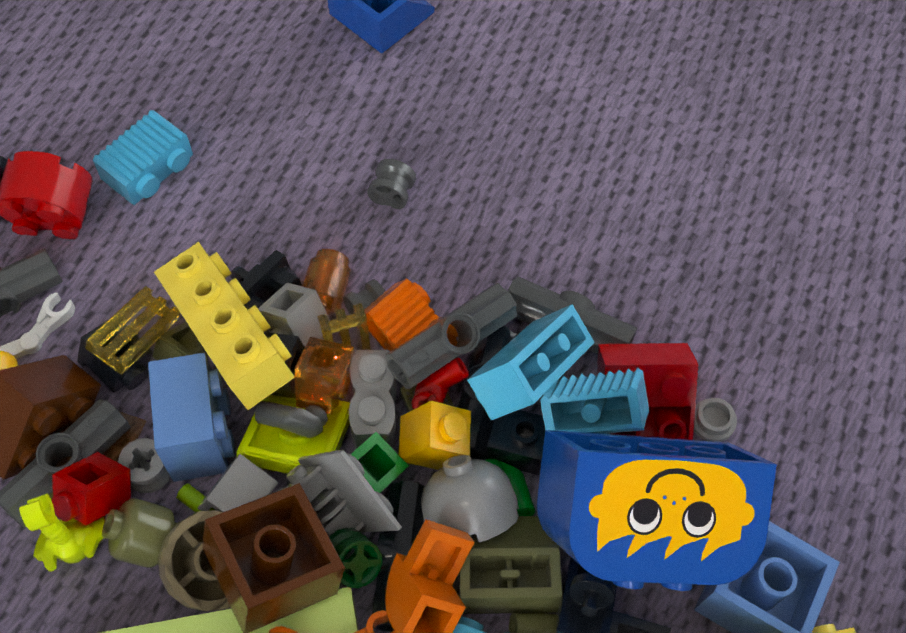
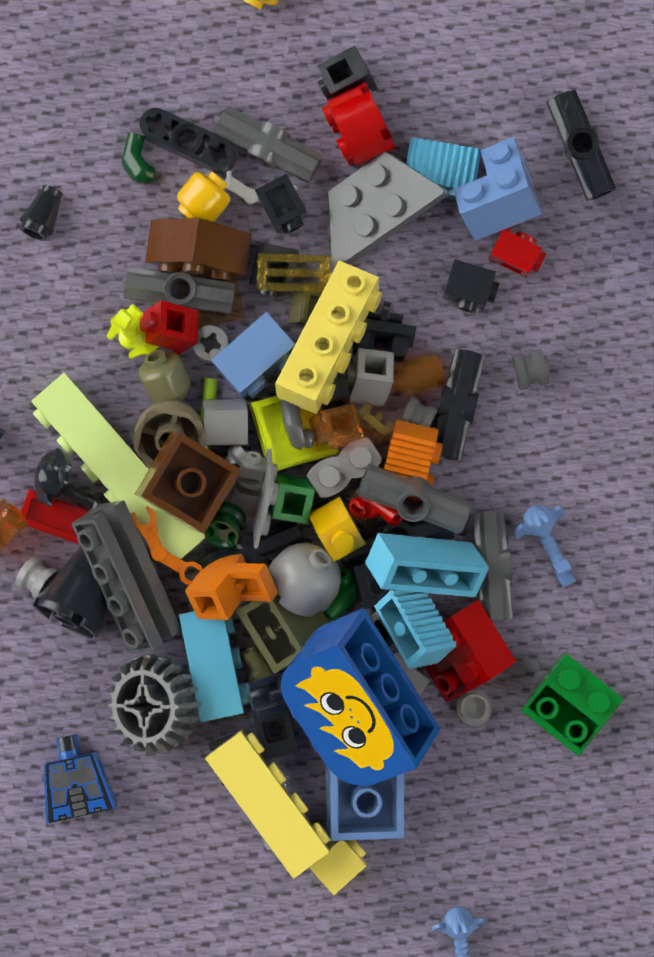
camera: 60 degrees right, 25 degrees up
none -> black bracket [255,173,308,234]
none -> wing [328,151,450,269]
none -> black piece [436,348,485,461]
none -> black brick [442,259,500,313]
none -> medium blue brick [454,137,542,241]
none -> red brick [488,226,547,278]
none -> medium blue piece [514,505,576,588]
none -> green slope [521,653,624,757]
none -> black piece [546,89,616,202]

